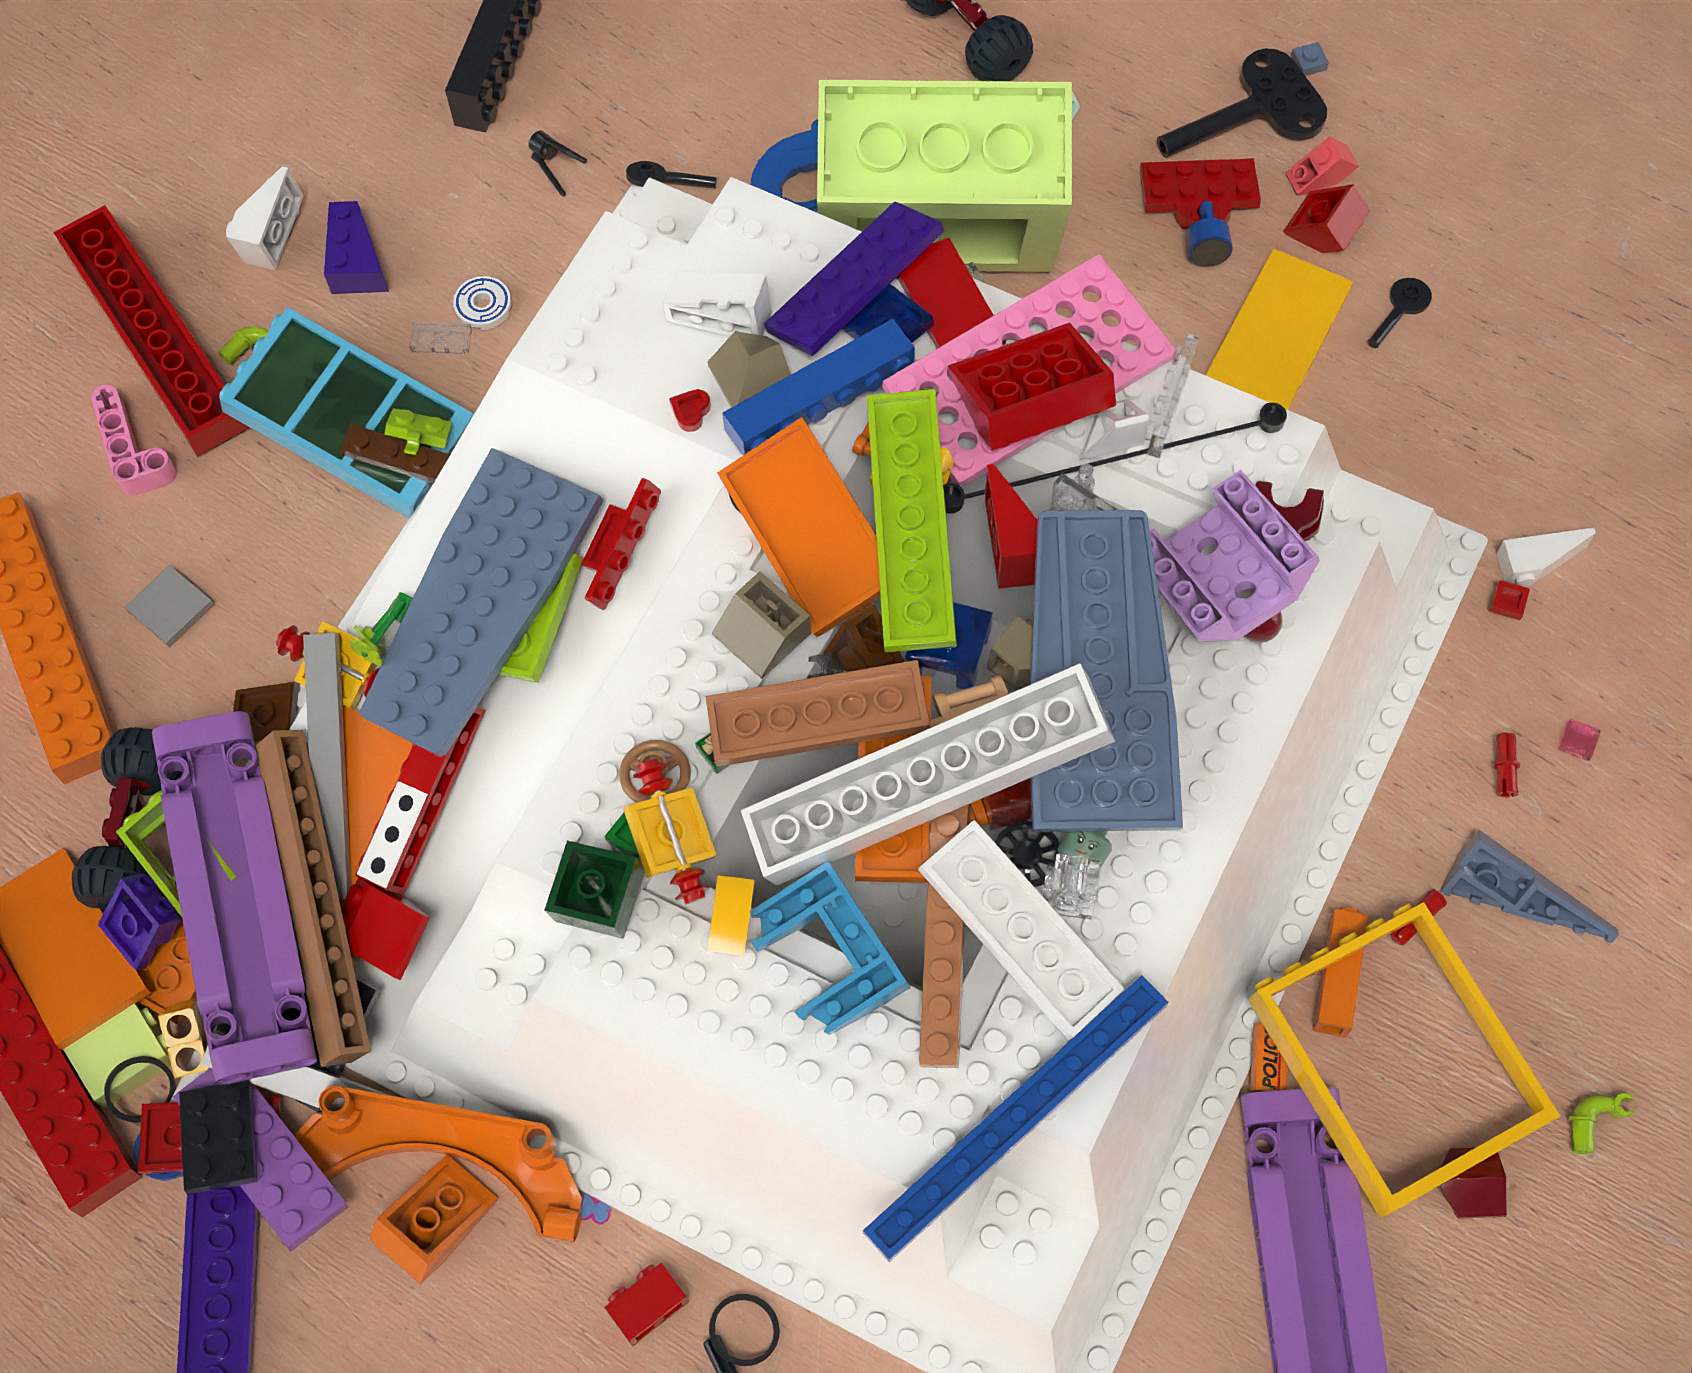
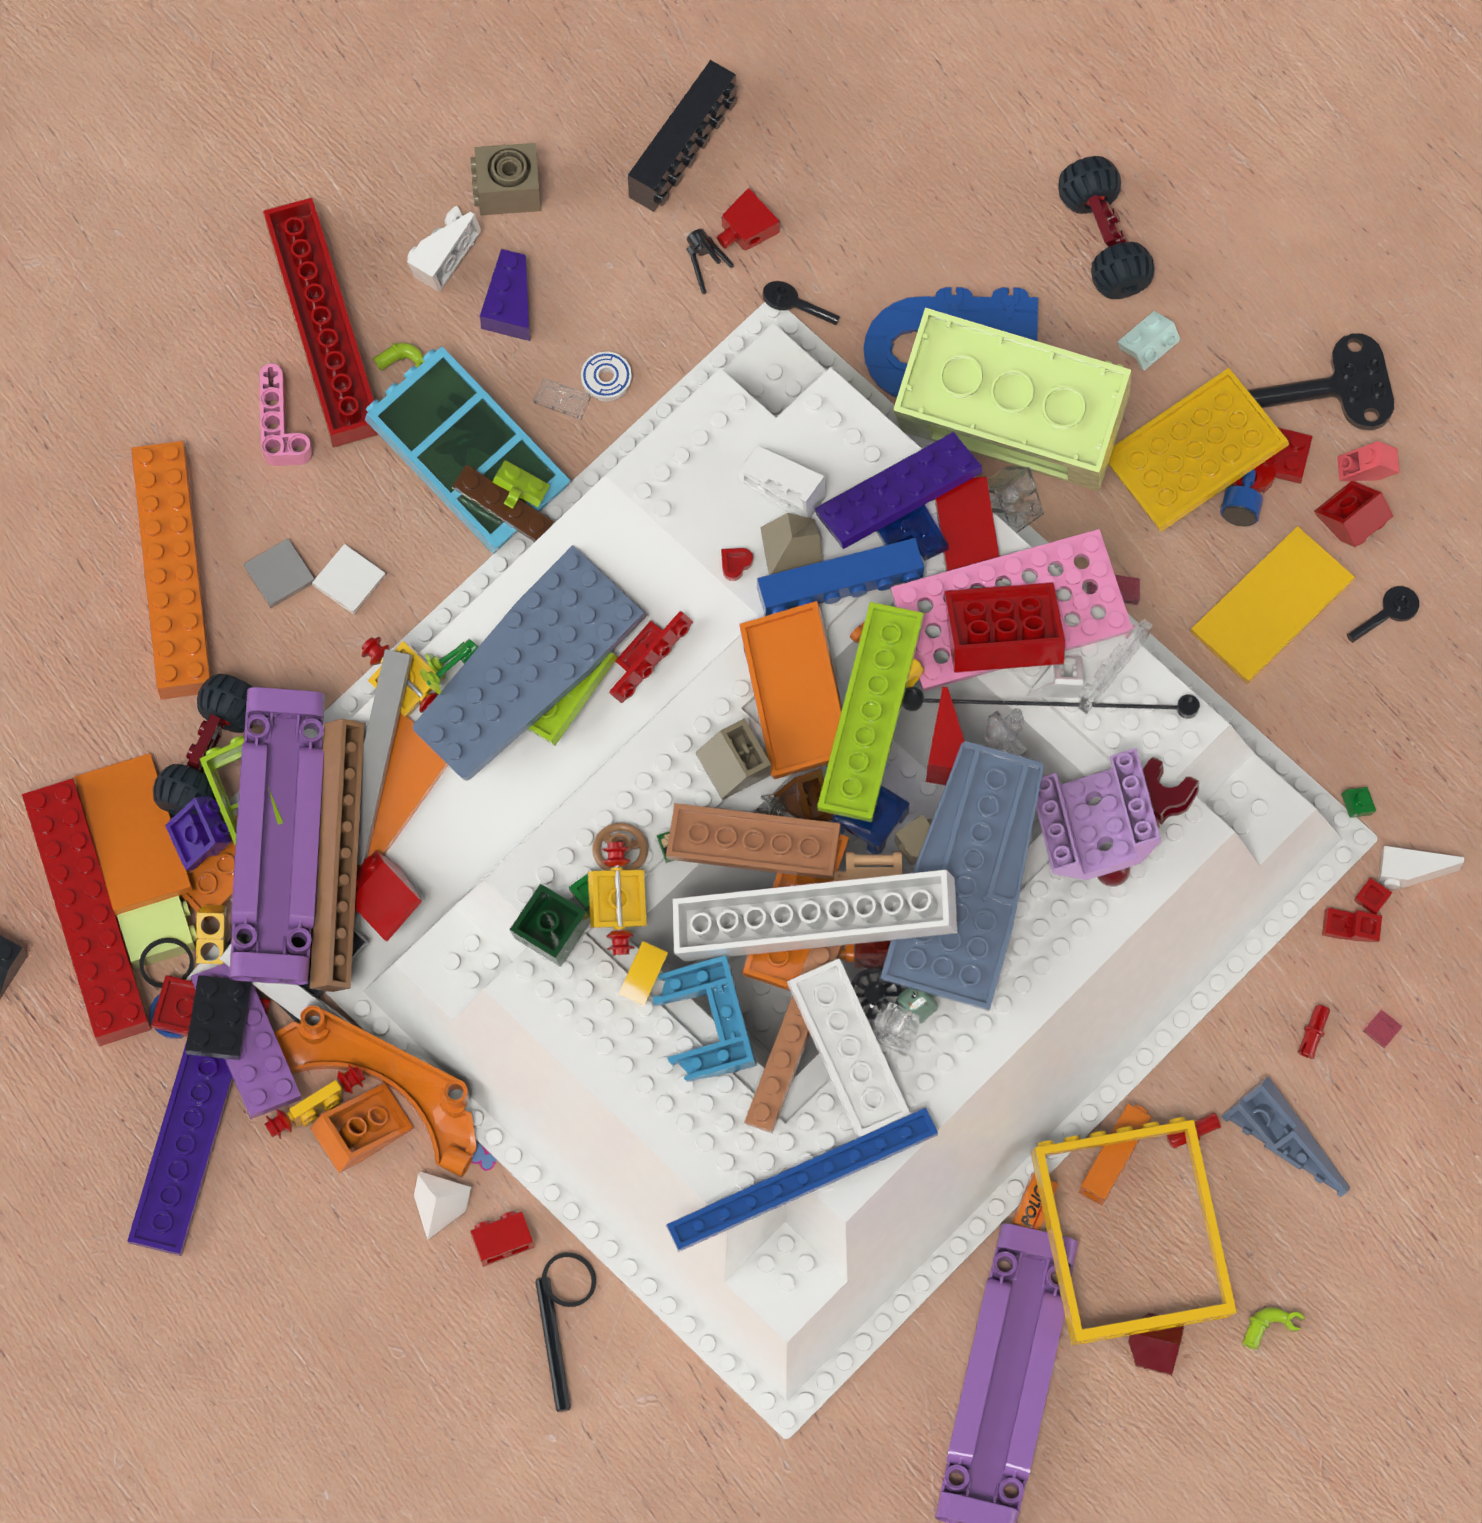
camera: 15 degrees right, 5 degrees up
reddish brown tile [233,682,299,747] -> none
red brick [355,707,486,895] -> none
sand blue plate [1291,42,1329,76] -> none
none -> plate [264,1064,365,1139]
none -> white tile [312,544,386,615]
none -> white slope [414,1172,471,1240]
none -> dark tan brick [470,143,541,216]
none -> red torso [717,188,780,250]
none -> yellow plate [1108,368,1289,532]
none -> red slope [1322,907,1382,942]
none -> green plate [1341,787,1376,818]

